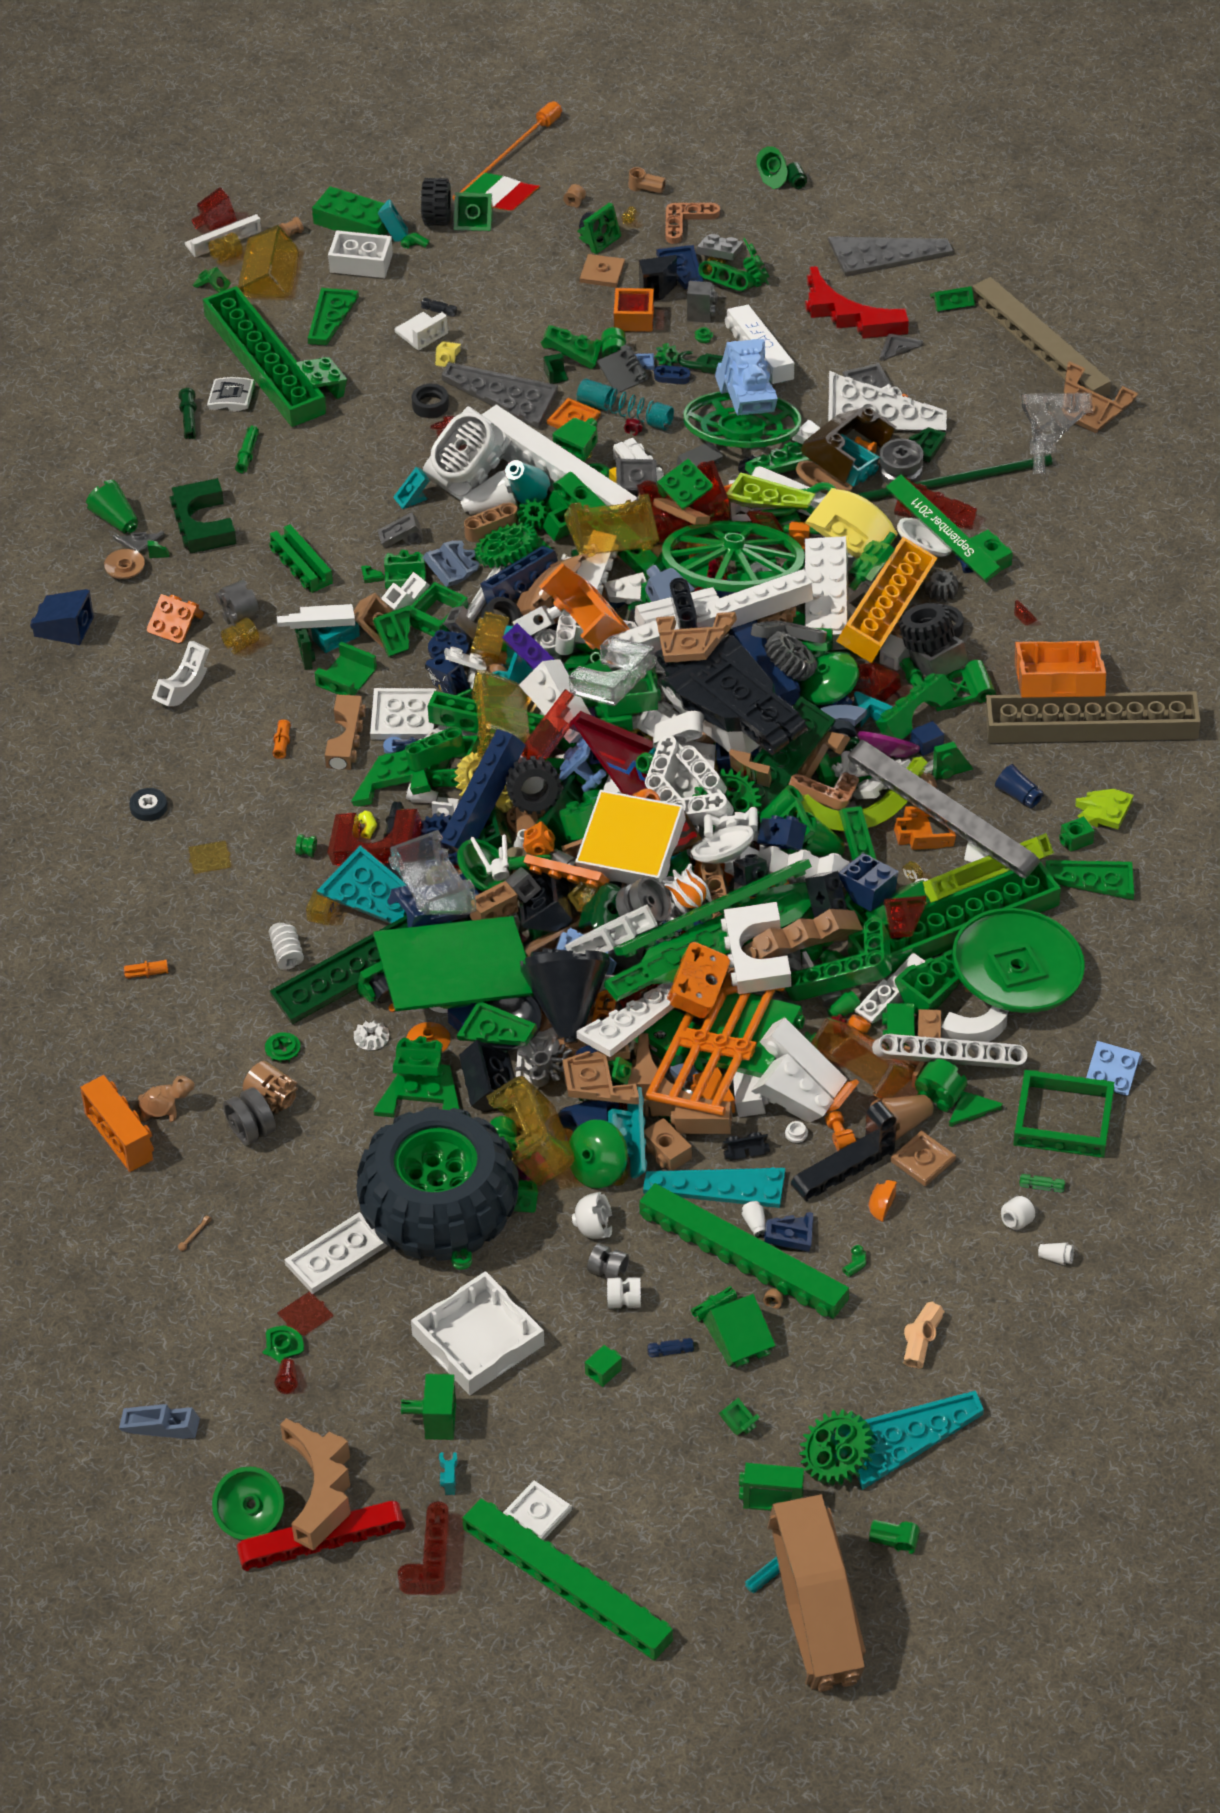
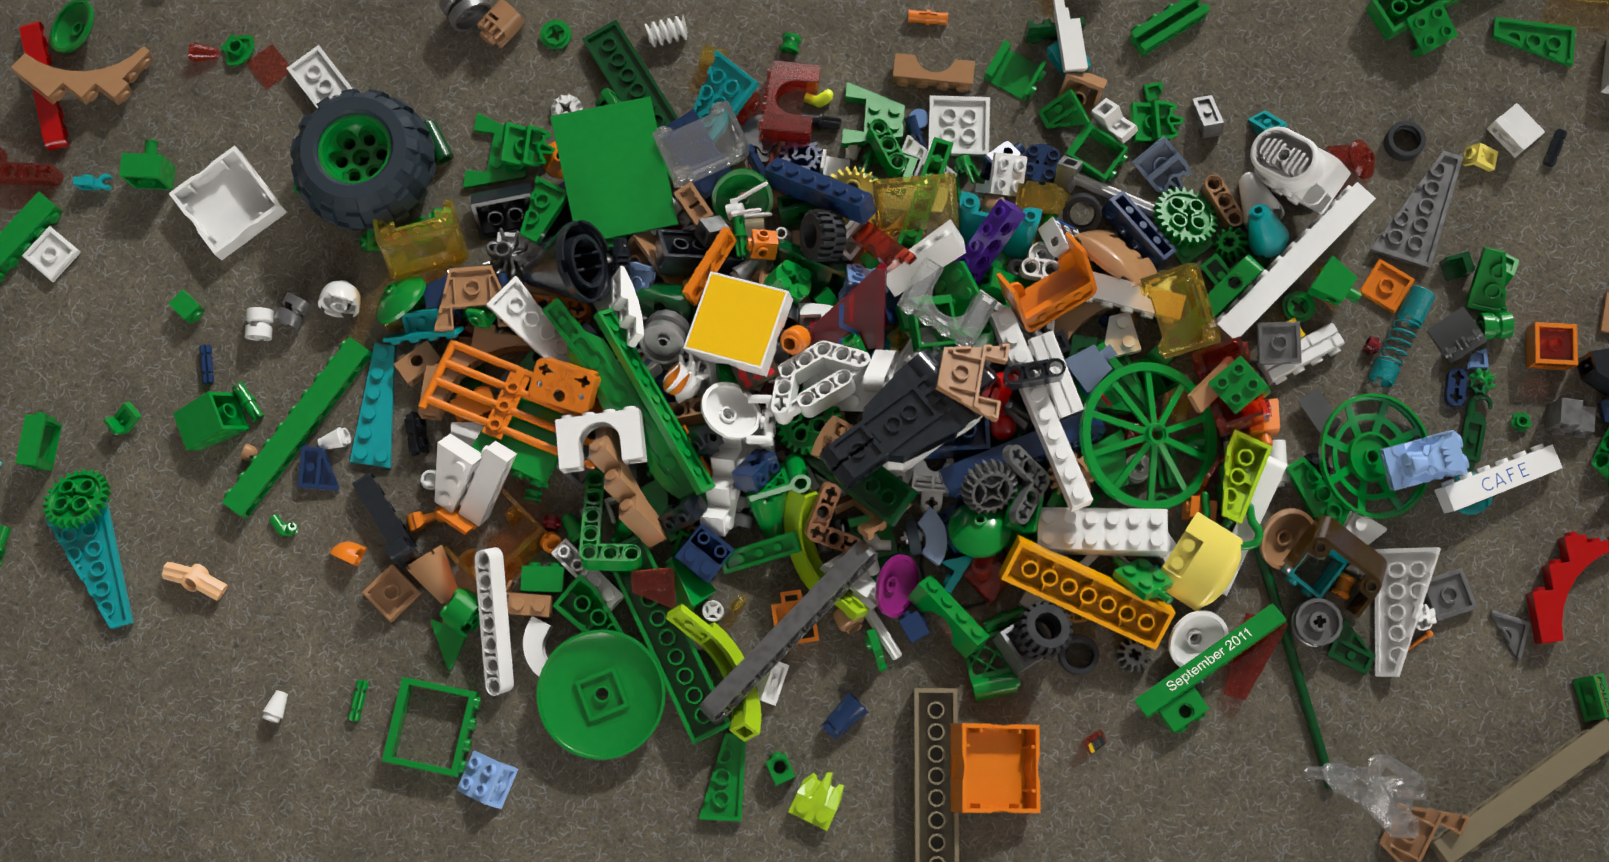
camera: 95 degrees right, 30 degrees up
white head [1001,1196,1035,1230] -> none

